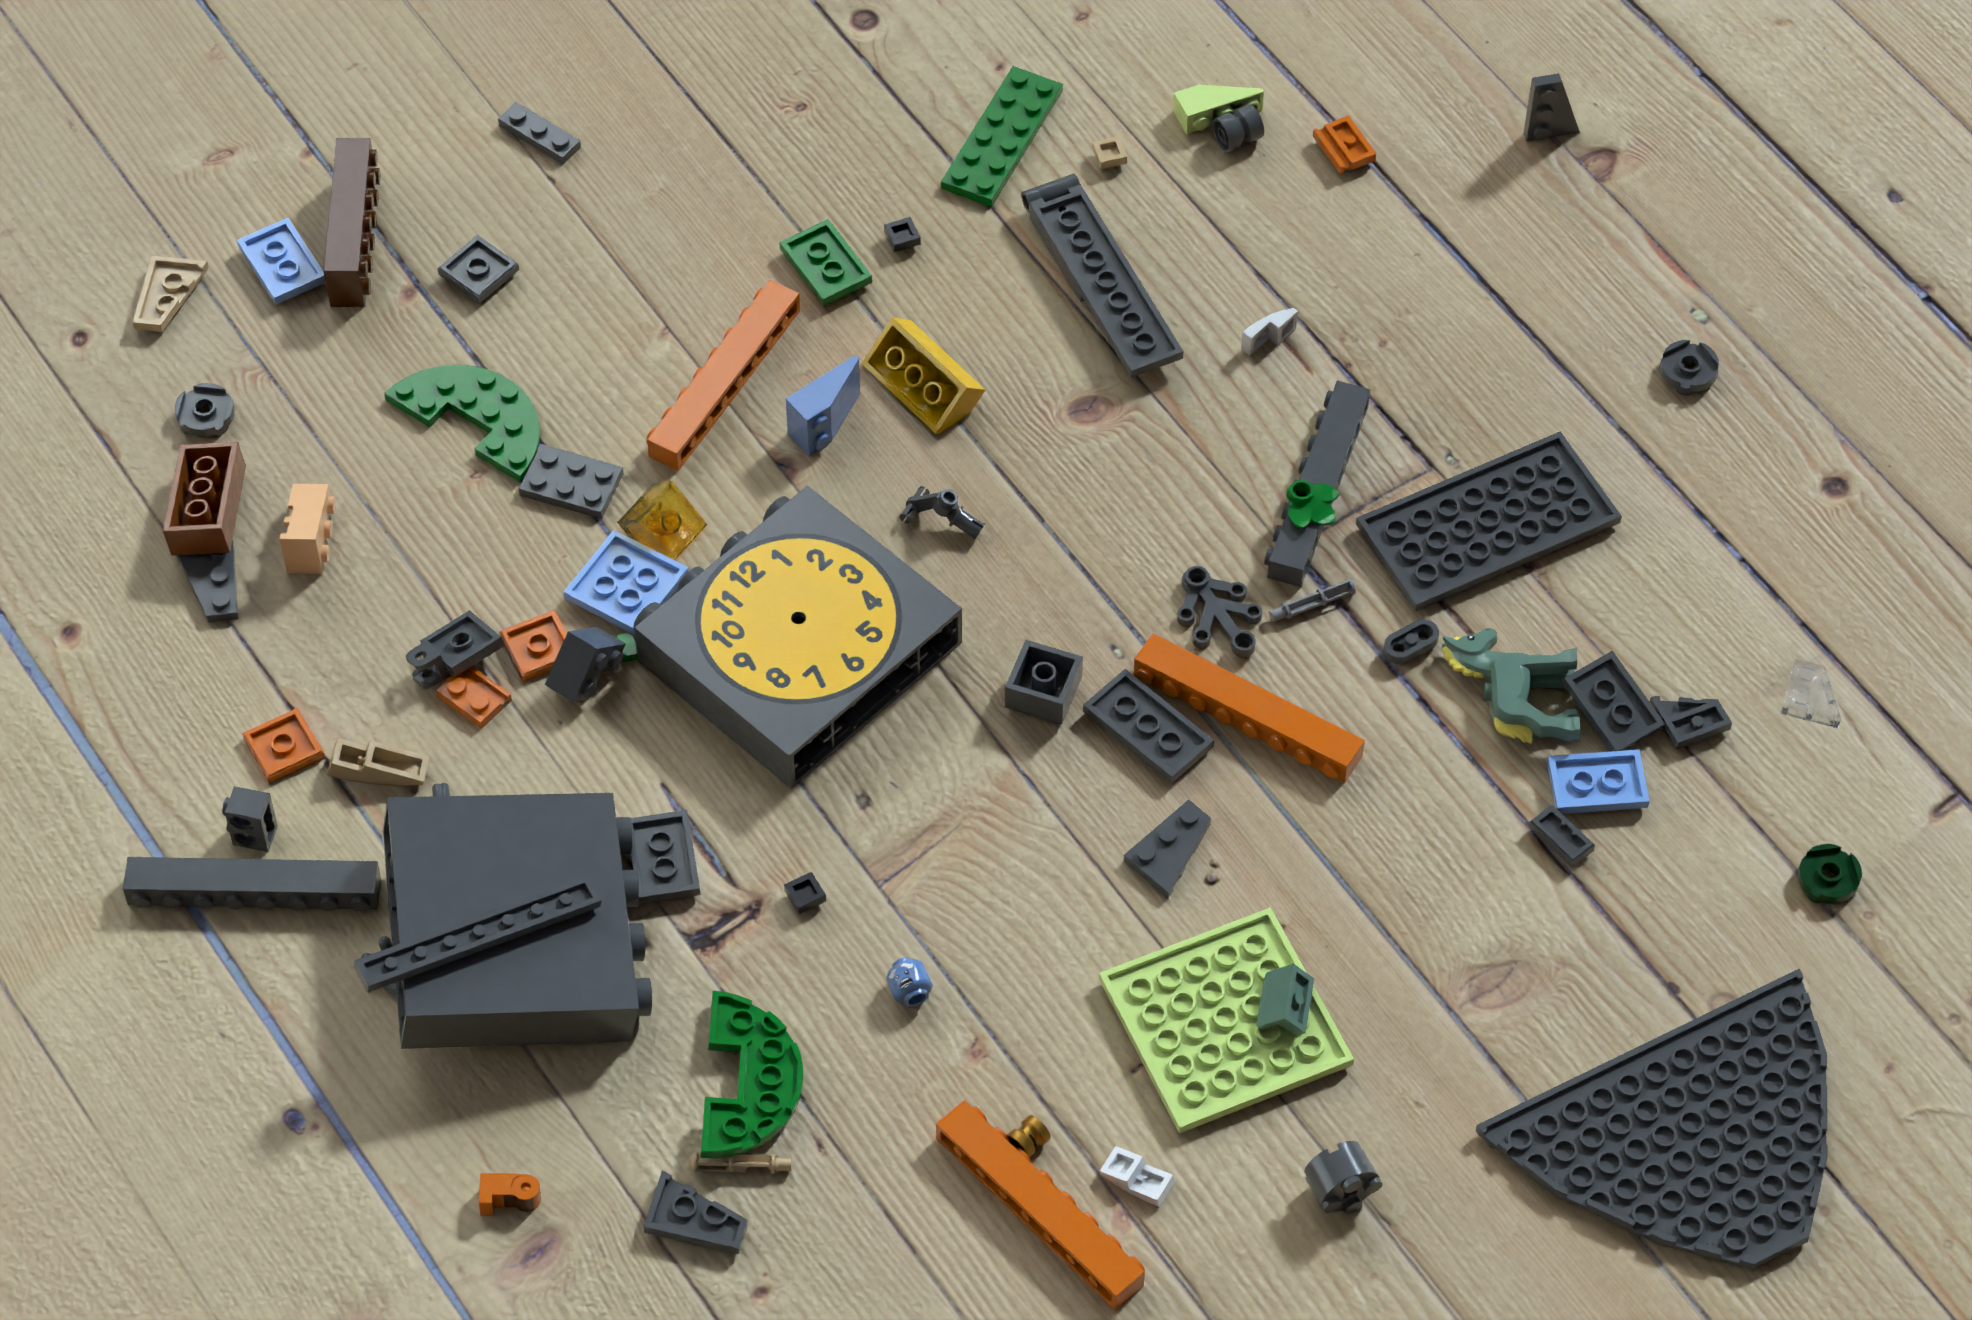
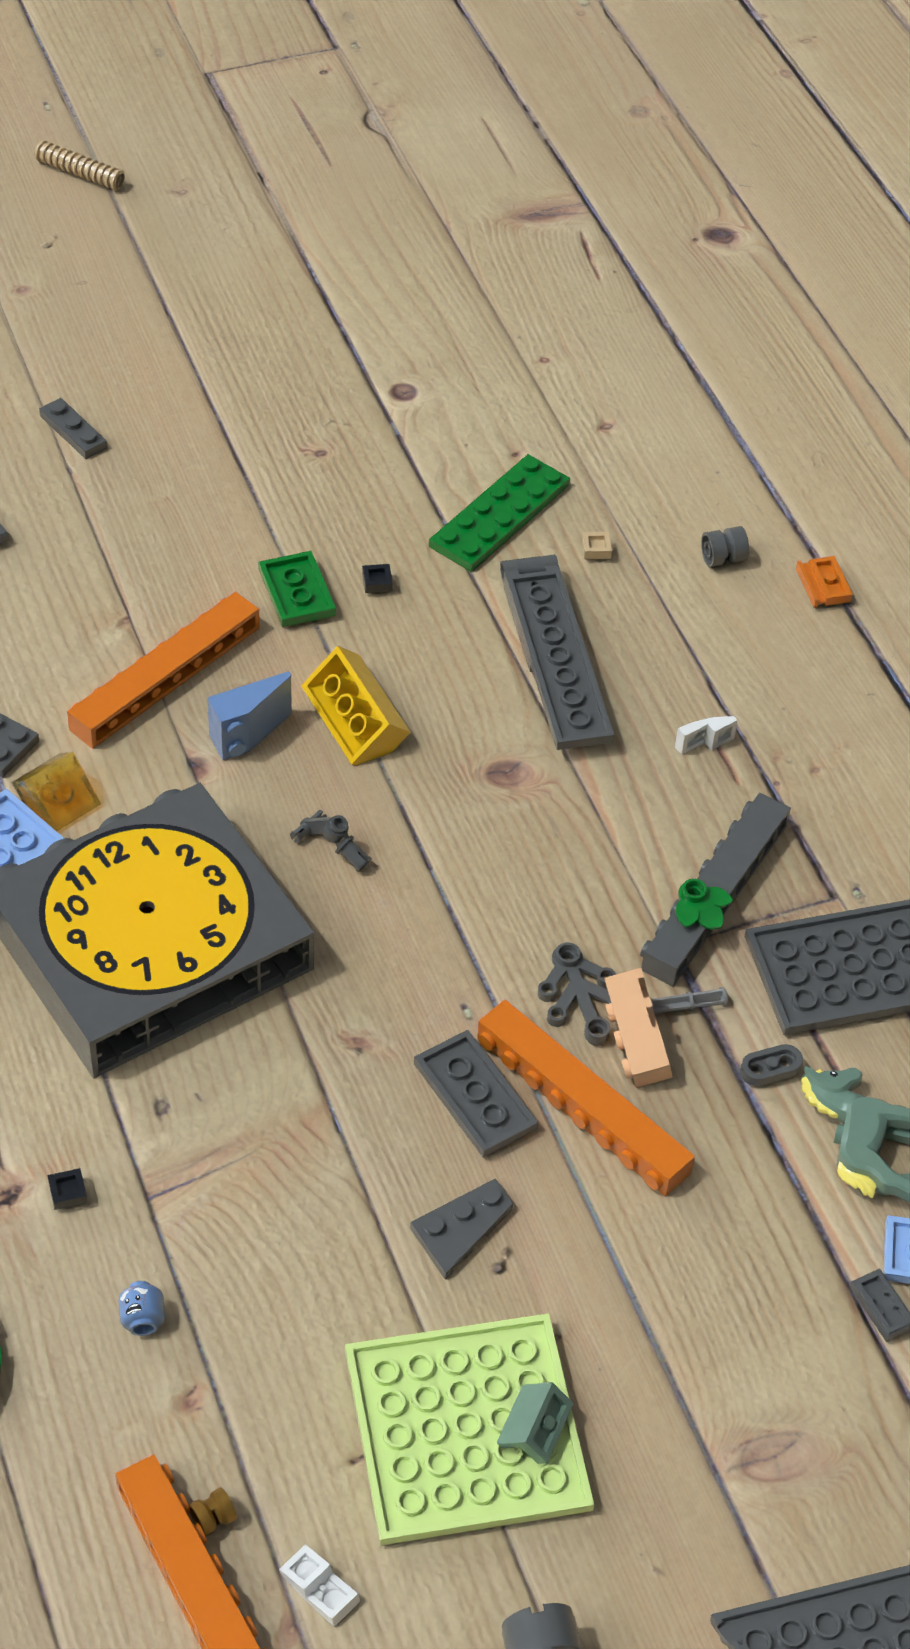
camera: 10 degrees right, 5 degrees down
dark grey brick [1005,639,1083,724] -> none
yellowish green slope [1173,84,1264,134] -> none
none -> light nougat wedge [604,968,673,1088]

